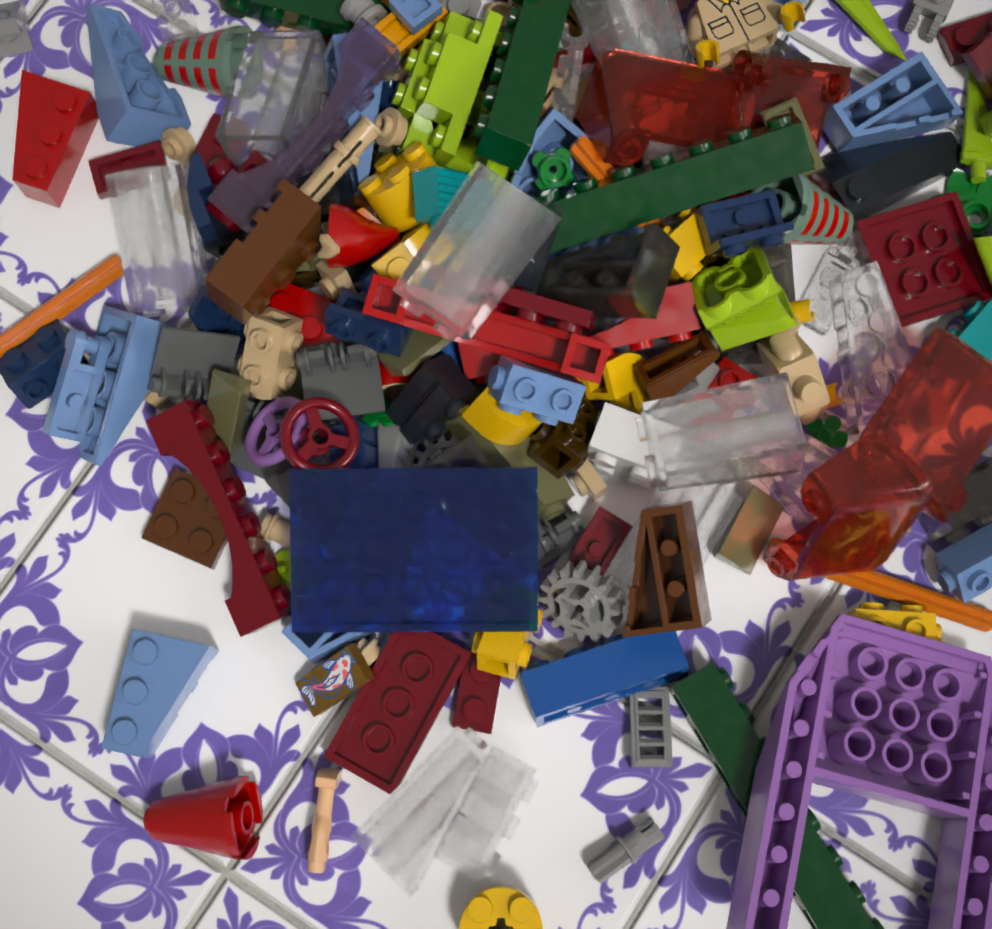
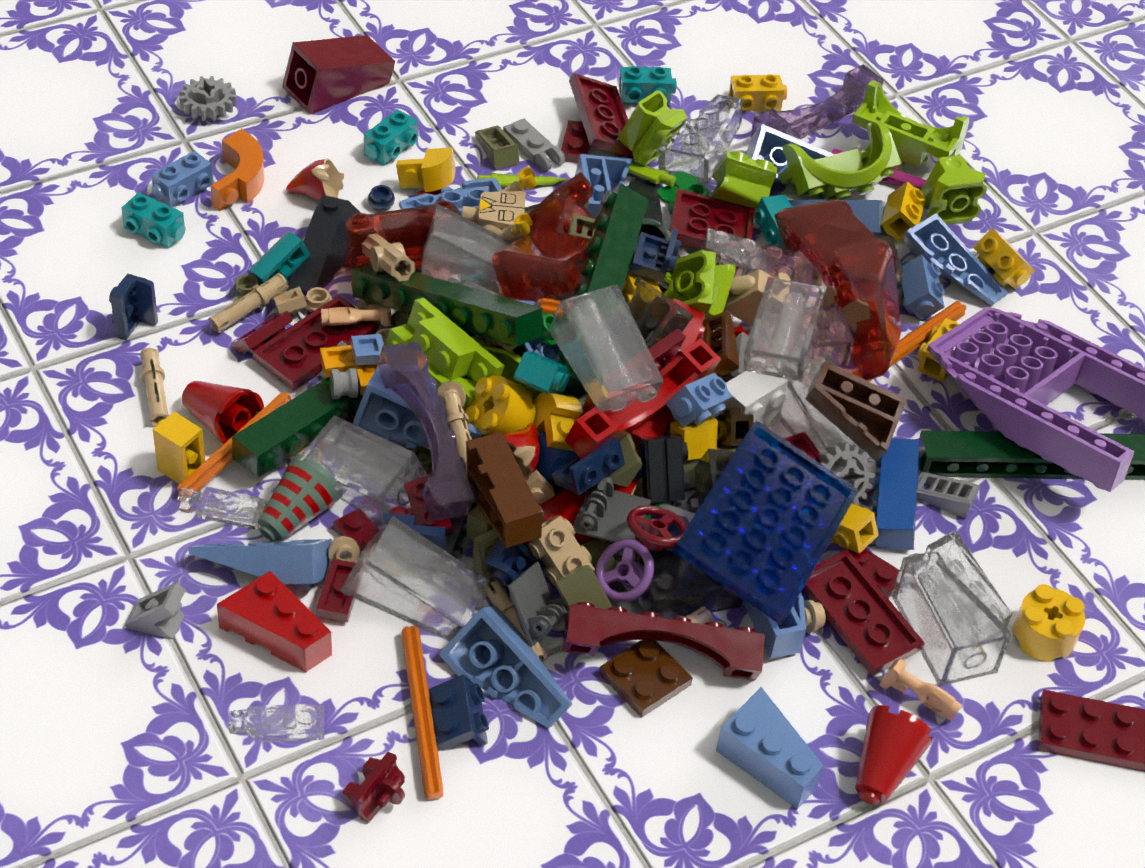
camera: 70 degrees left, 30 degrees down
medium blue plate [42,329,111,443] -> none
tile [295,643,375,717] -> none
light grey axle [587,817,665,883] -> none

